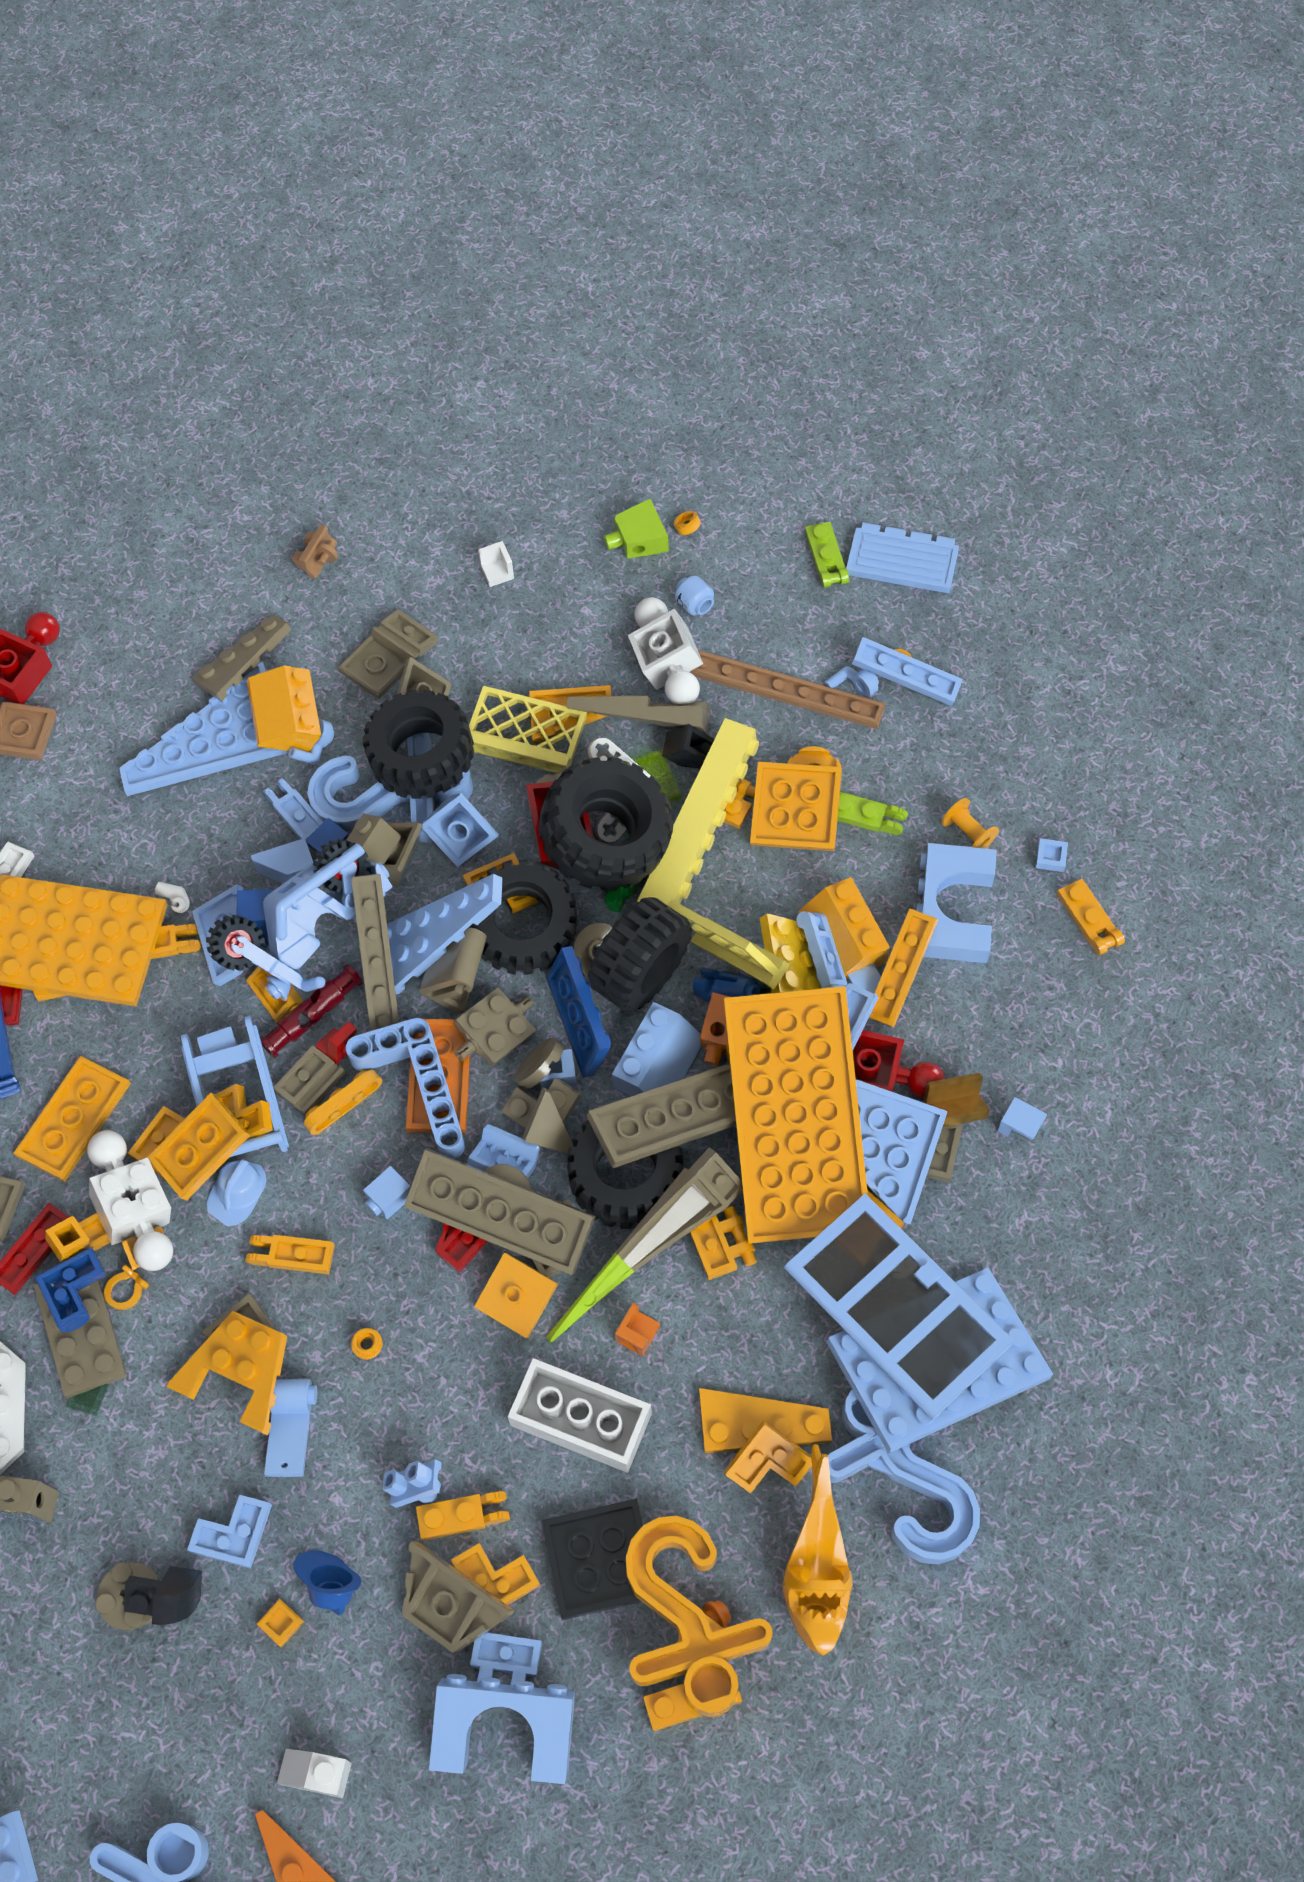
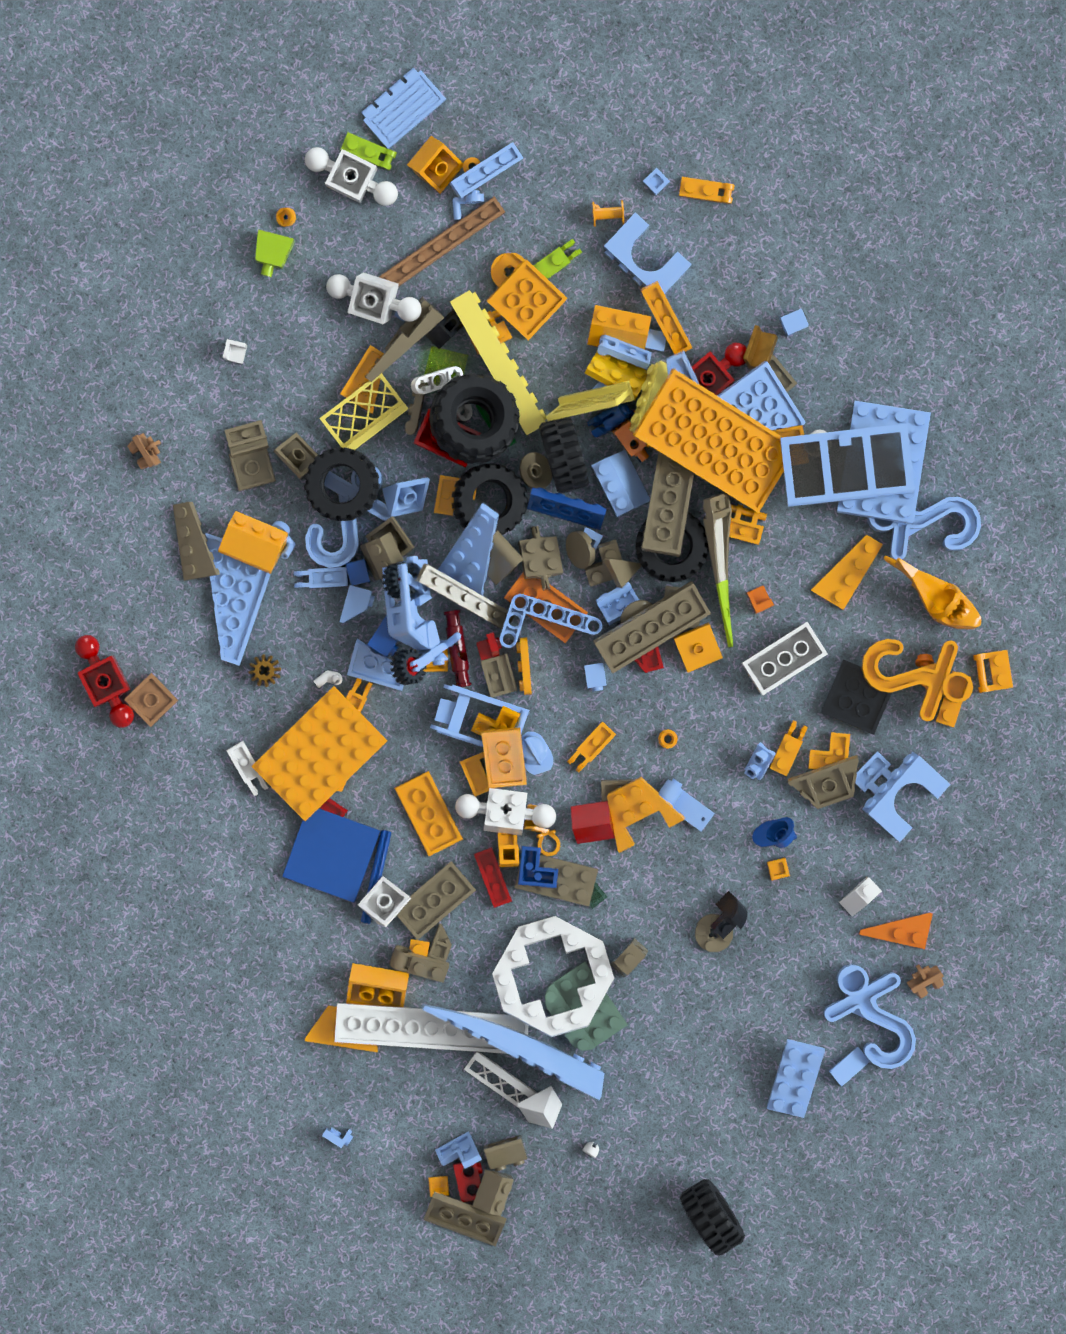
camera: 60 degrees left, 25 degrees up
light blue plate [187,1495,272,1569] -> none
light blue head [675,576,714,616] -> none
light orange plate [724,1421,812,1493] -> none
none -> pearl gold gear [249,654,281,687]
none -> white brick [305,147,398,206]
none -> light orange slope [407,136,463,194]
none -> red slope [571,801,615,844]
none -> light orange plate [973,650,1013,693]

